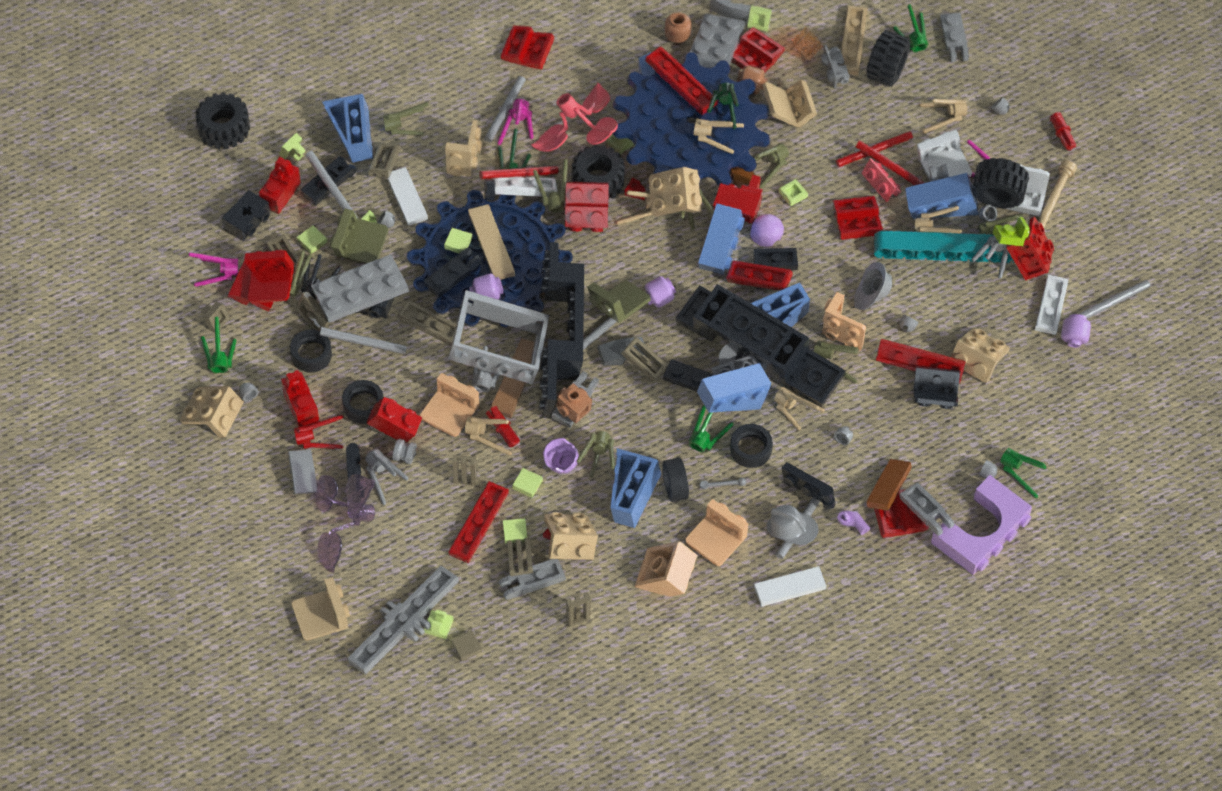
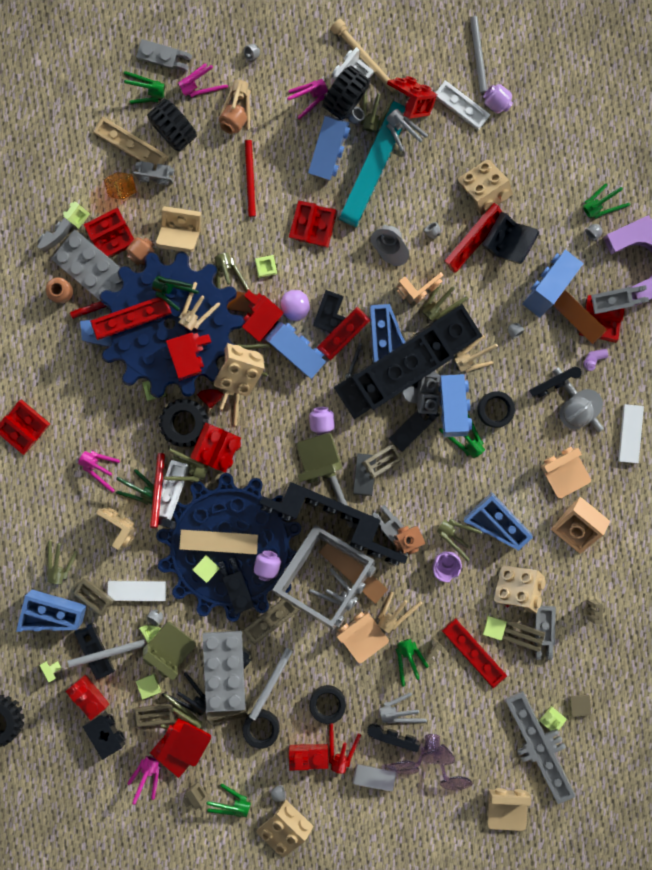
camera: 65 degrees left, 30 degrees up
red brick [366,397,423,443] -> none
light grey wheel [393,439,417,465] -> none
light grey bar [484,76,526,143] -> none
red axle [485,406,520,448] -> none
yellowish green tile [512,468,543,498] -> none
coral plant [531,83,618,152] -> none
black tyre [662,457,689,502] -> none
light grey hinge [700,478,747,490] -> none
red bar [855,140,925,186] -> none
coral hinge [861,159,901,202] -> none
tan plant [915,206,962,233] -> none
white bracket [917,130,972,182] -> none
light grey wheel [929,164,949,181] -> none
lime bracket [993,217,1030,246] -> none
red axle [1049,112,1076,151] -> none
none -> red hinge [166,332,212,381]
none -> dark pink plant [178,63,228,98]
none -> nougat head [219,104,247,134]
none -> green plant [395,638,429,687]
none -> medium blue wedge [522,249,584,318]

